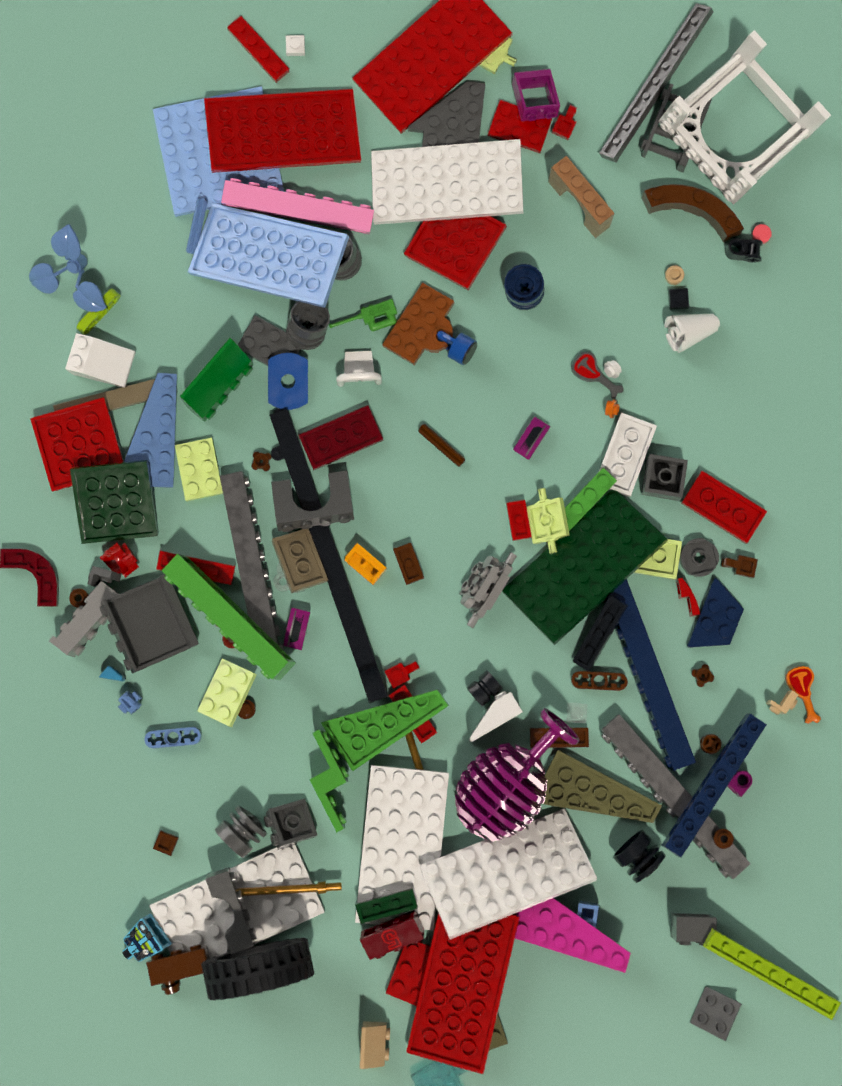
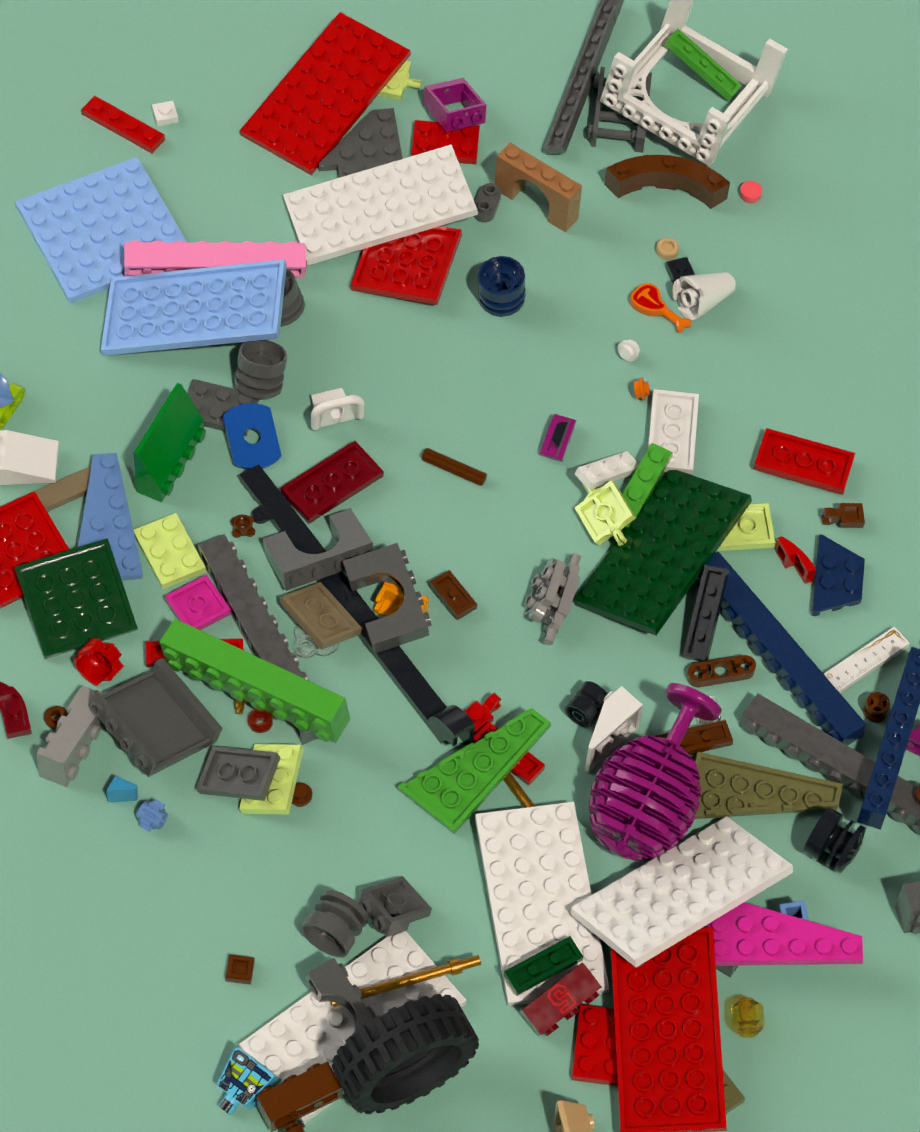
camera: 20 degrees left, 25 degrees down
dark grey bracket [88,566,122,587] -> none
medium blue beam [144,727,202,748] -> none
medium blue axle [186,198,208,254] -> none
red plate [204,89,361,173] -> none
magenta slope [283,608,311,650] -> none
bright green bracket [309,729,349,832] -> none
bright green piece [329,299,397,331] -> none
dark orange plate [382,283,477,366] -> none
red plate [506,500,532,541] -> none
red plate [552,105,577,141] -> none
dark grey piece [571,352,624,399] -> none
dark grey brick [641,454,688,501] -> none
dark grey plate [680,538,719,577] -> none
reddish brown plate [692,664,714,687] -> none
black piece [725,238,763,263] -> none
none -> dark pink plate [165,574,231,630]
none -> dark grey plate [196,746,281,801]
none -> dark grey arch [343,543,432,654]
none -> dark grey plate [474,183,501,223]
none -> white plate [575,451,639,490]
none -> orange piece [630,283,692,333]
none -> bright green plate [664,29,742,101]
none -> clear yellow head [731,997,765,1038]
none -> white tile [824,627,910,693]

